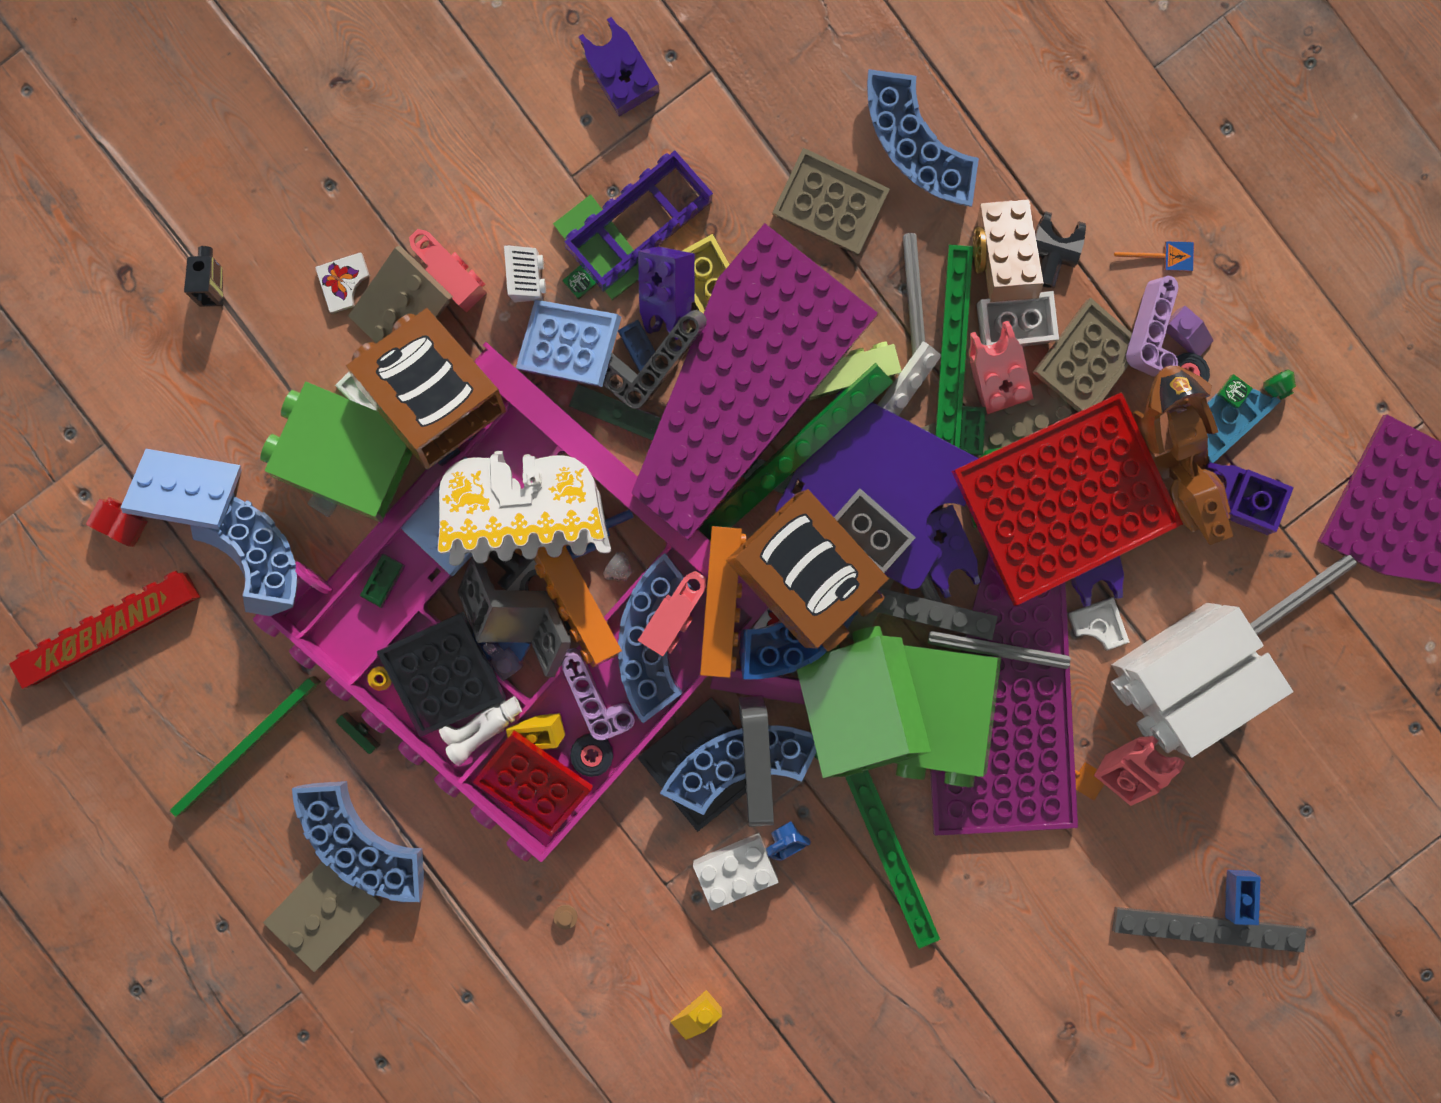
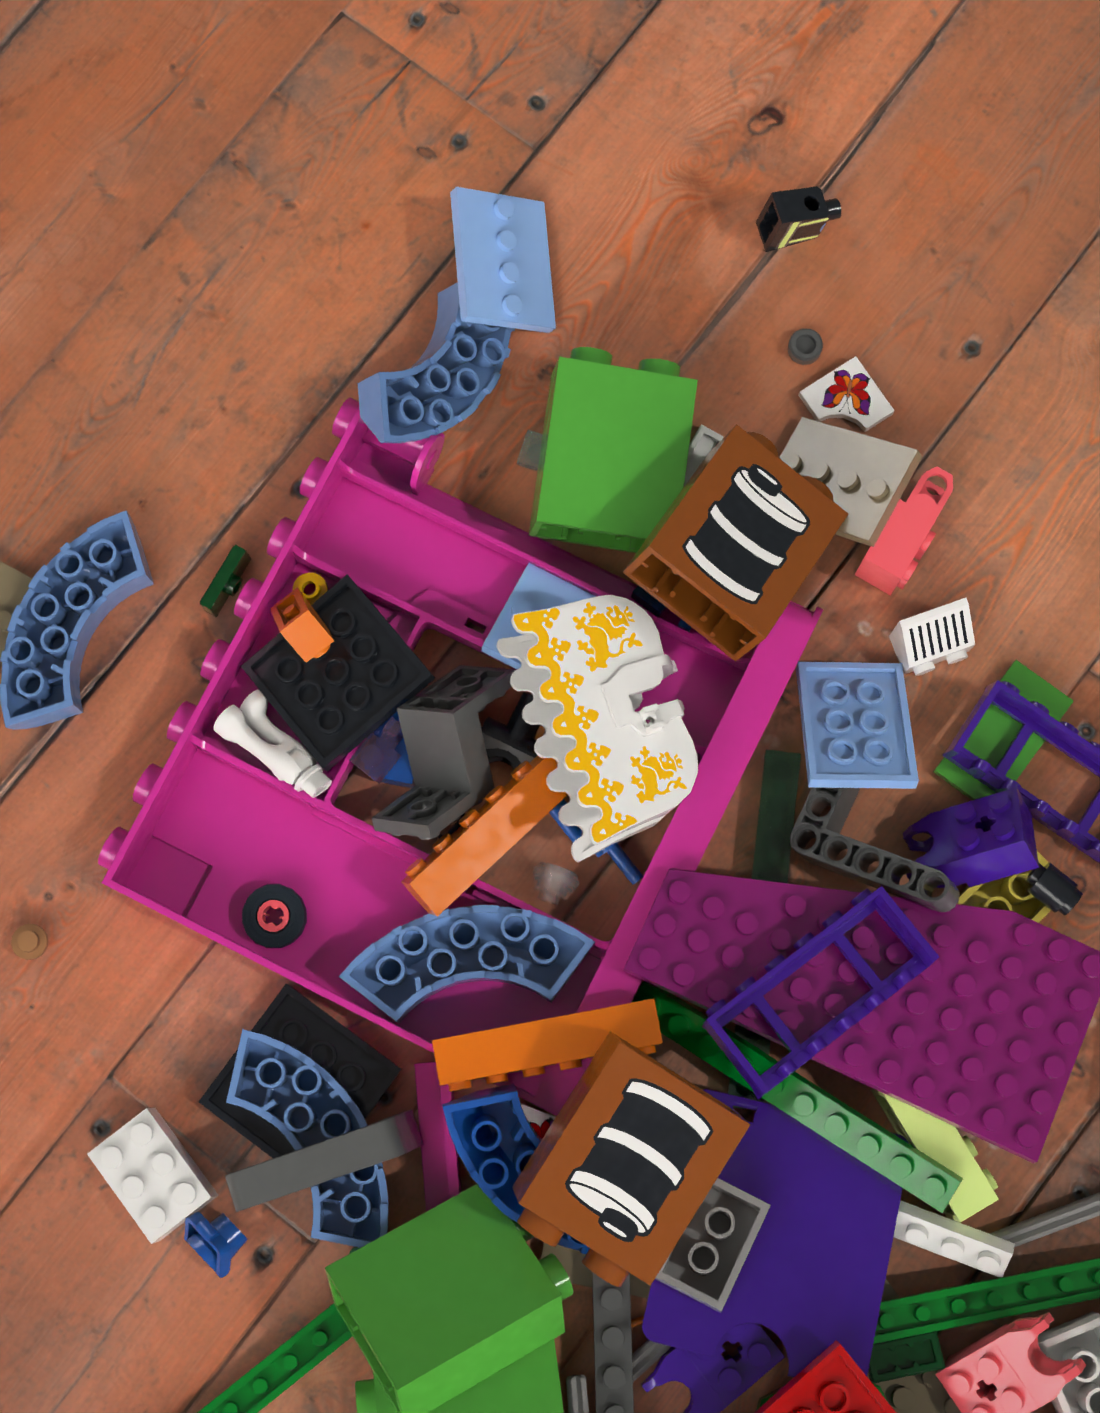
camera: 80 degrees right, 10 degrees down
red brick [9,571,201,689] -> none
red brick [86,497,148,547] -> none
green tile [170,676,321,817] -> none
dark green plate [360,554,405,608] -> none
red plate [473,730,593,837] -> none
yellow slope [506,713,565,749] -> none
green tile [562,265,596,300] -> none
lavender beam [562,648,635,740] -> none
dark blue plate [618,319,655,373] -> none
coral brick [638,571,706,656] -> none
none -> orange slope [270,587,334,663]
none -> dark purple window [702,886,939,1100]
none -> dark grey tile [788,329,823,365]
none -> black brick [1026,862,1083,916]

